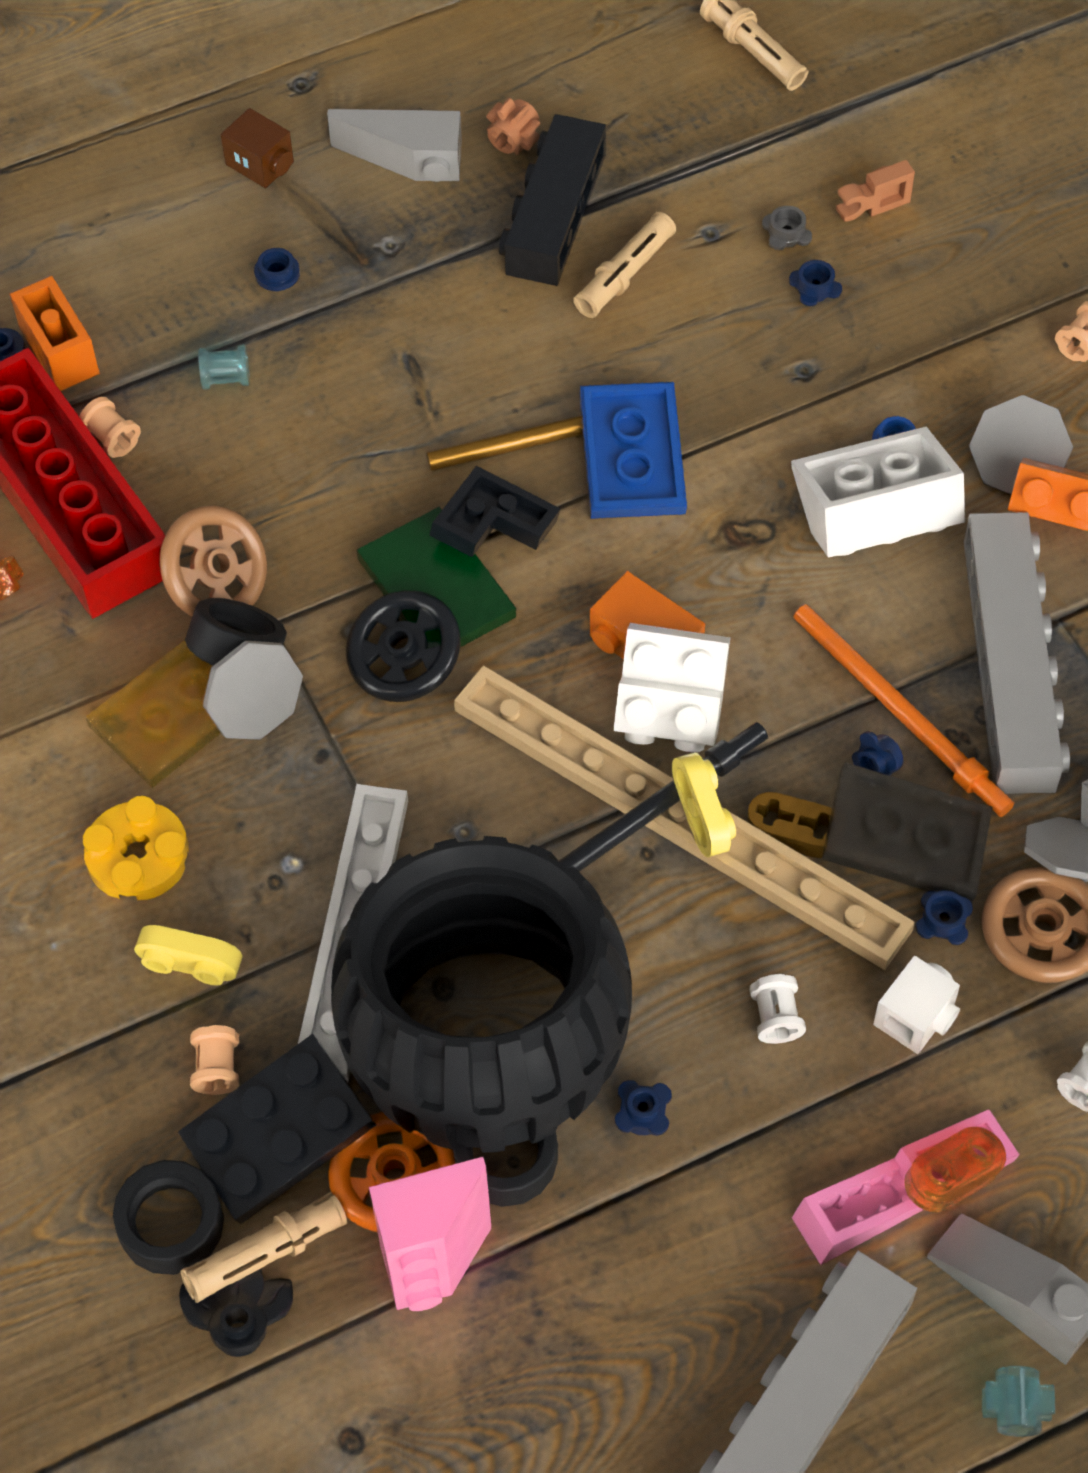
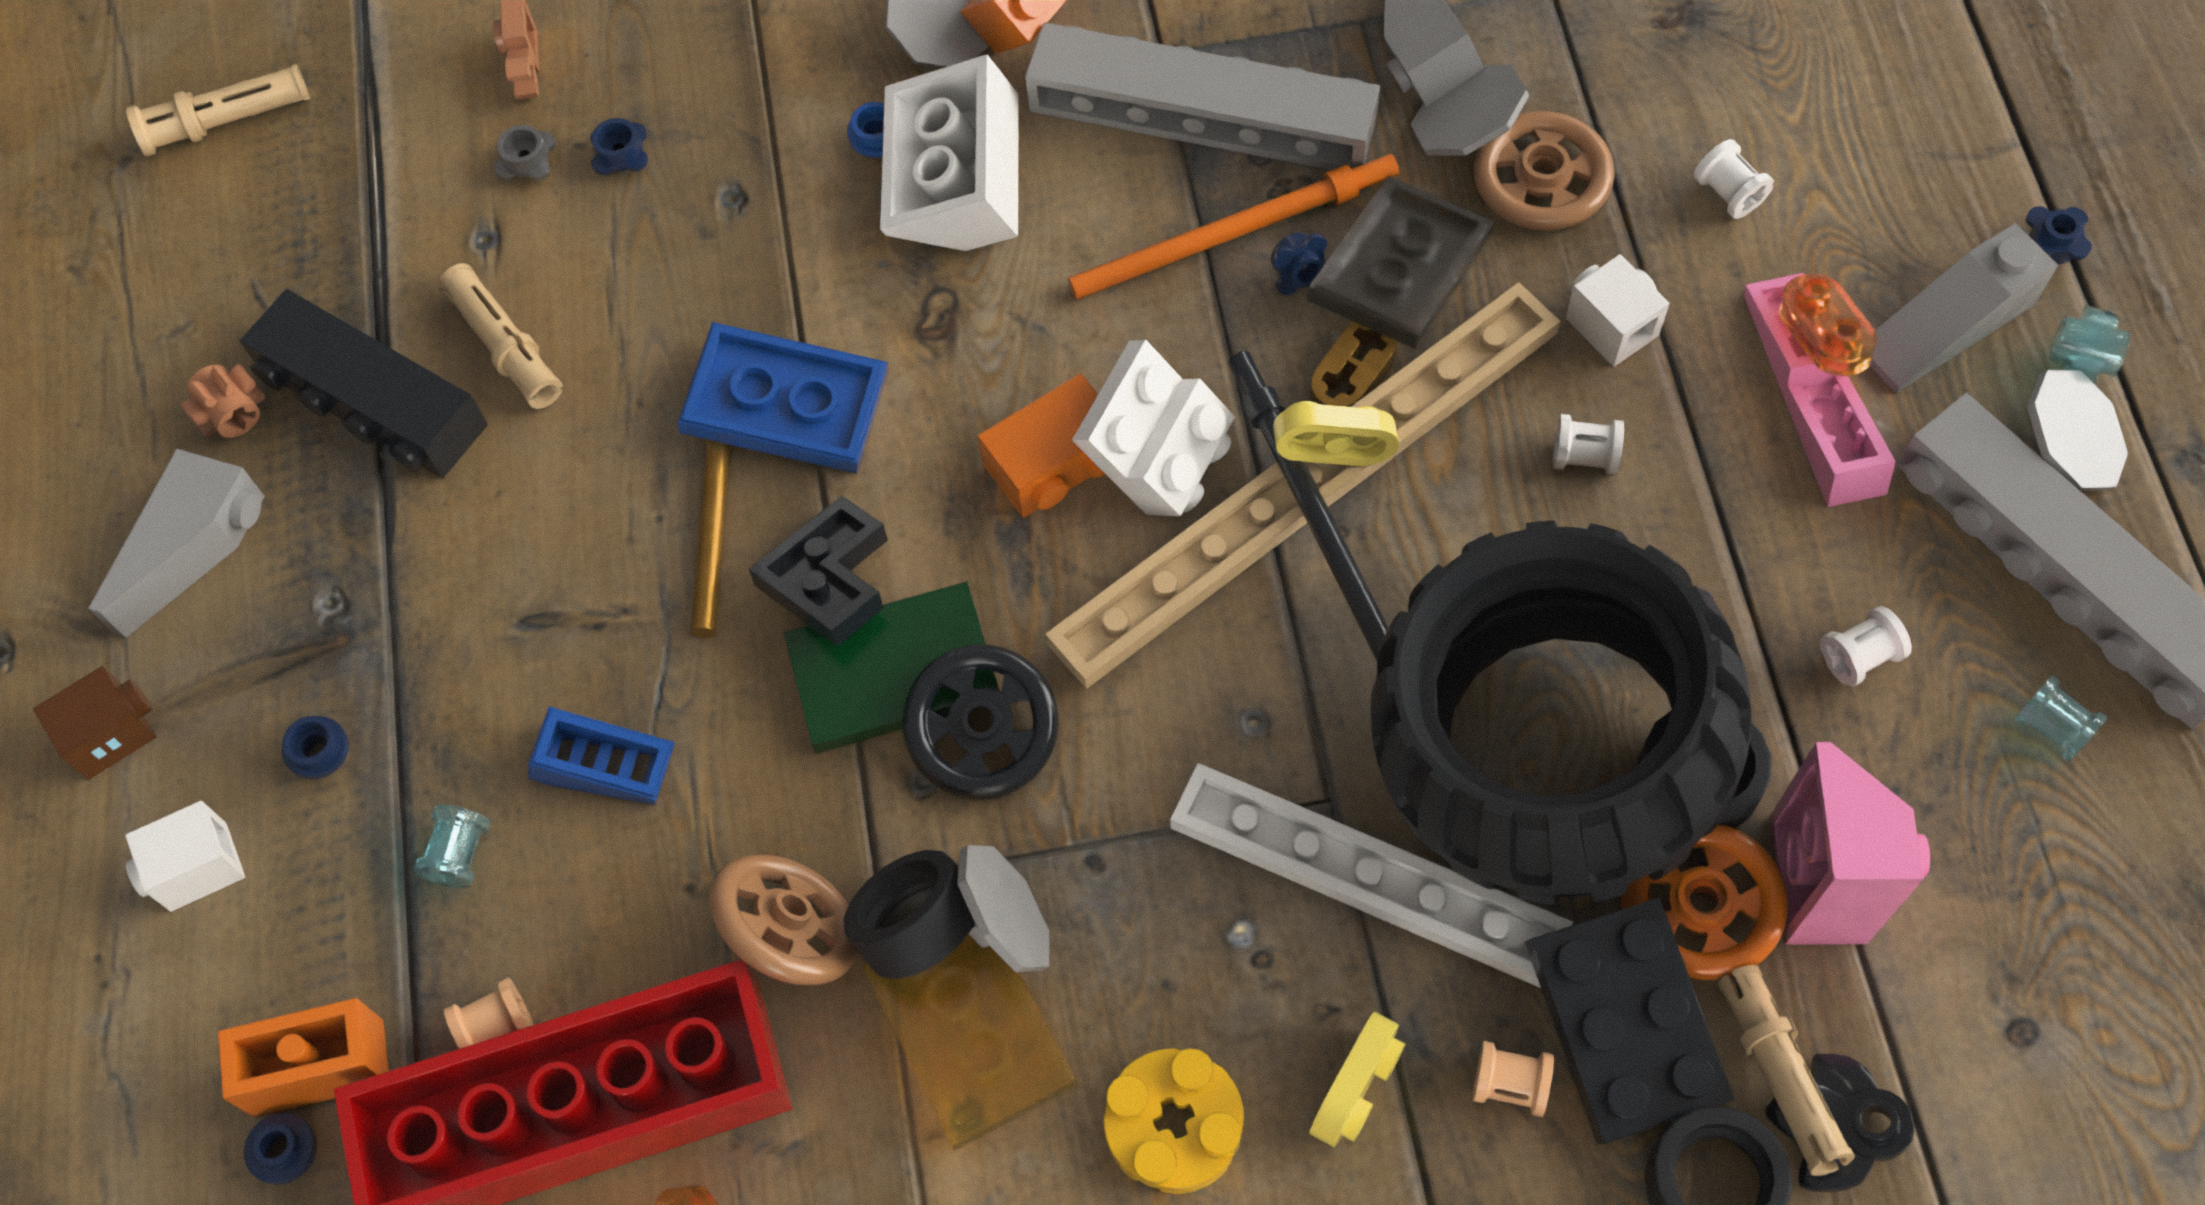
camera: 70 degrees left, 5 degrees up
dark blue plate [916,891,973,945] -> none
none -> white brick [125,800,246,912]
none -> blue slope [528,707,675,805]
none -> white bush [1820,606,1912,687]
none -> clear light blue bush [2013,674,2108,762]
none -> piece [2027,370,2128,491]

